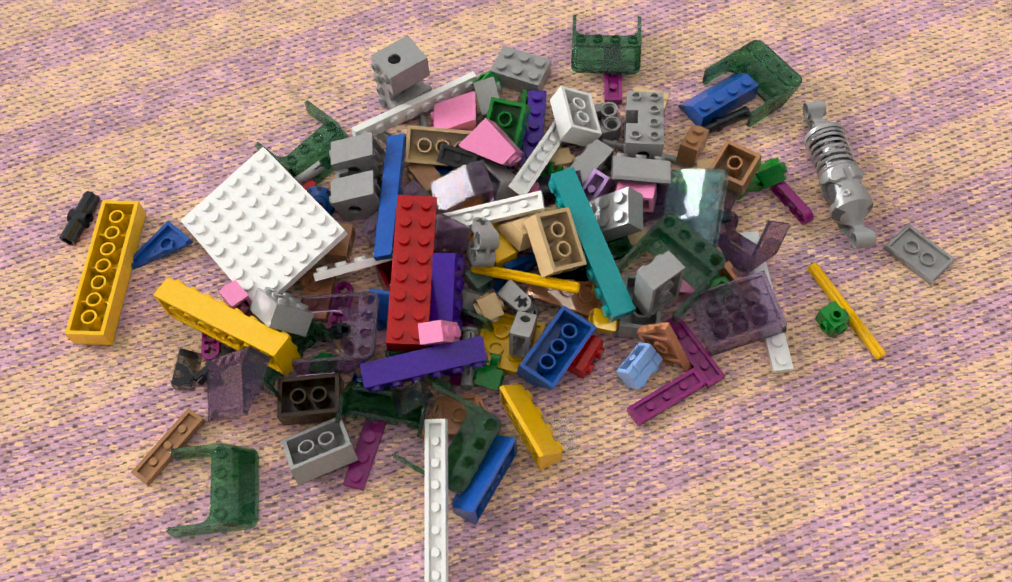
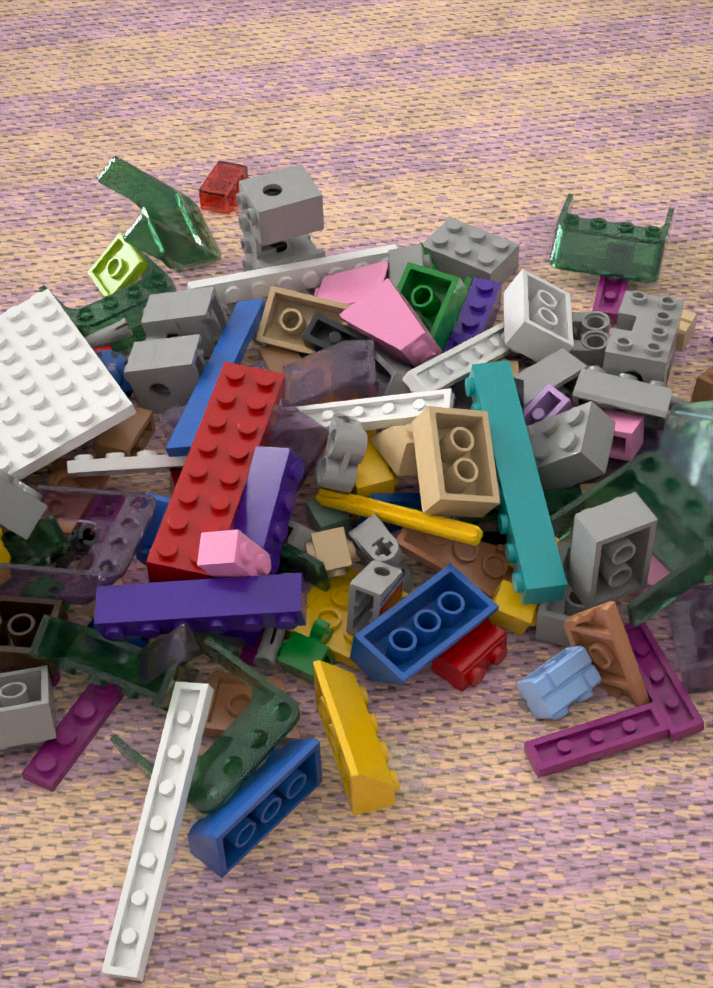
camera: 10 degrees right, 15 degrees down
none -> lime tile [87,232,149,306]
none -> clear green windscreen [97,156,222,270]
none -> clear red brick [199,160,250,215]

